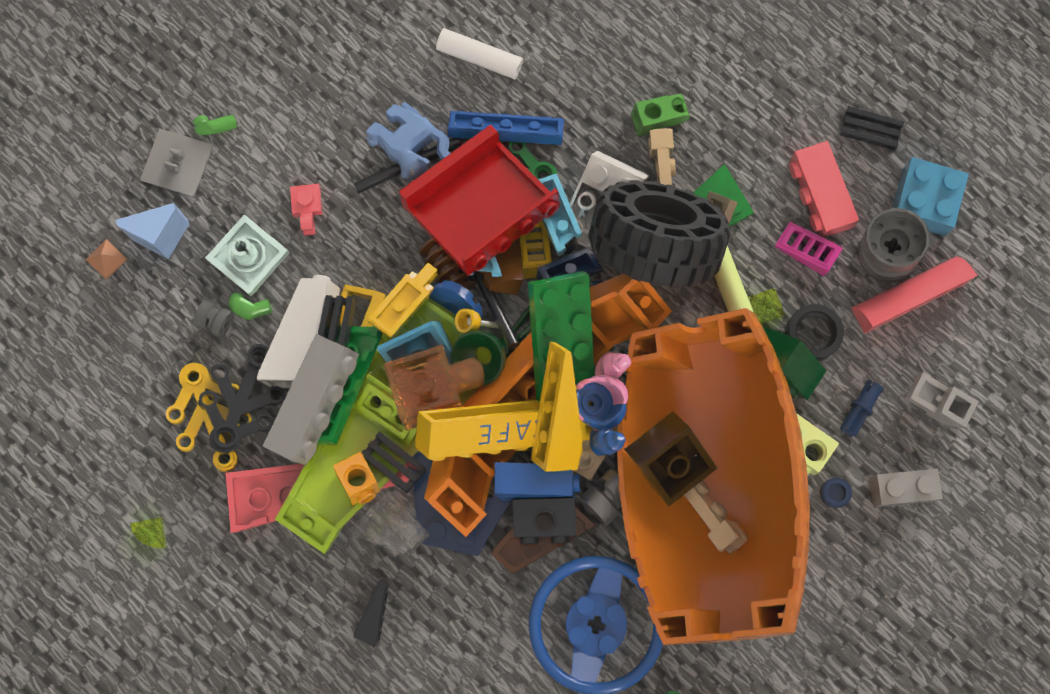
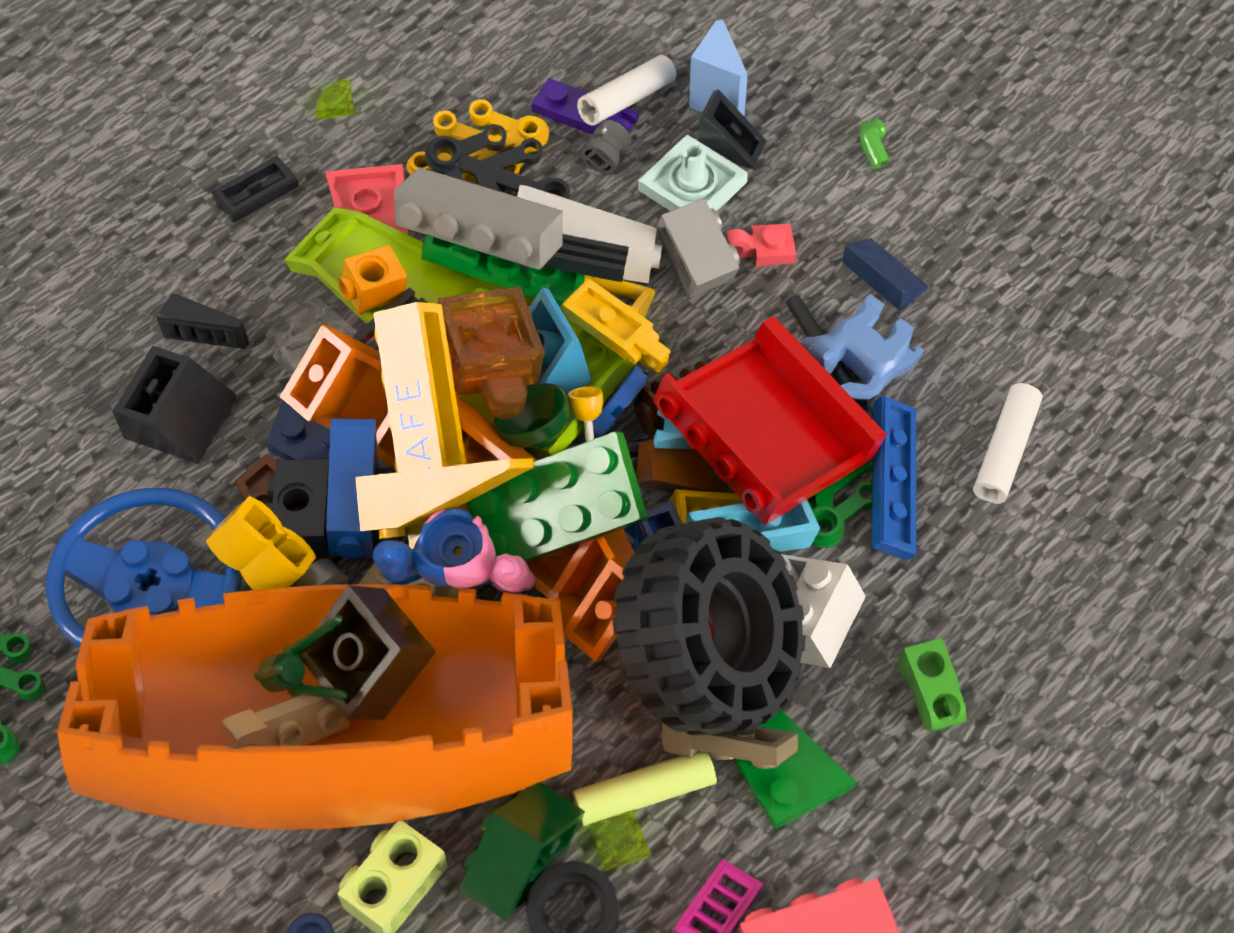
camera: 90 degrees right, 20 degrees down
nougat slope [85,239,127,280] -> none
light grey piece [140,128,213,197] -> none
bright green arm [228,292,273,320] -> none
tan plate [648,128,677,188] -> none
none -> black slope [112,346,237,464]
none -> yellow brick [206,496,316,590]
none -> black tile [211,156,299,223]
none -> dark green plant [254,615,347,700]
none -> dark purple hinge [531,78,639,135]
none -> white piece [577,55,676,125]
none -> light grey brick [656,198,740,298]
none -> black slope [699,89,767,169]
none -> dark blue slope [843,238,928,310]

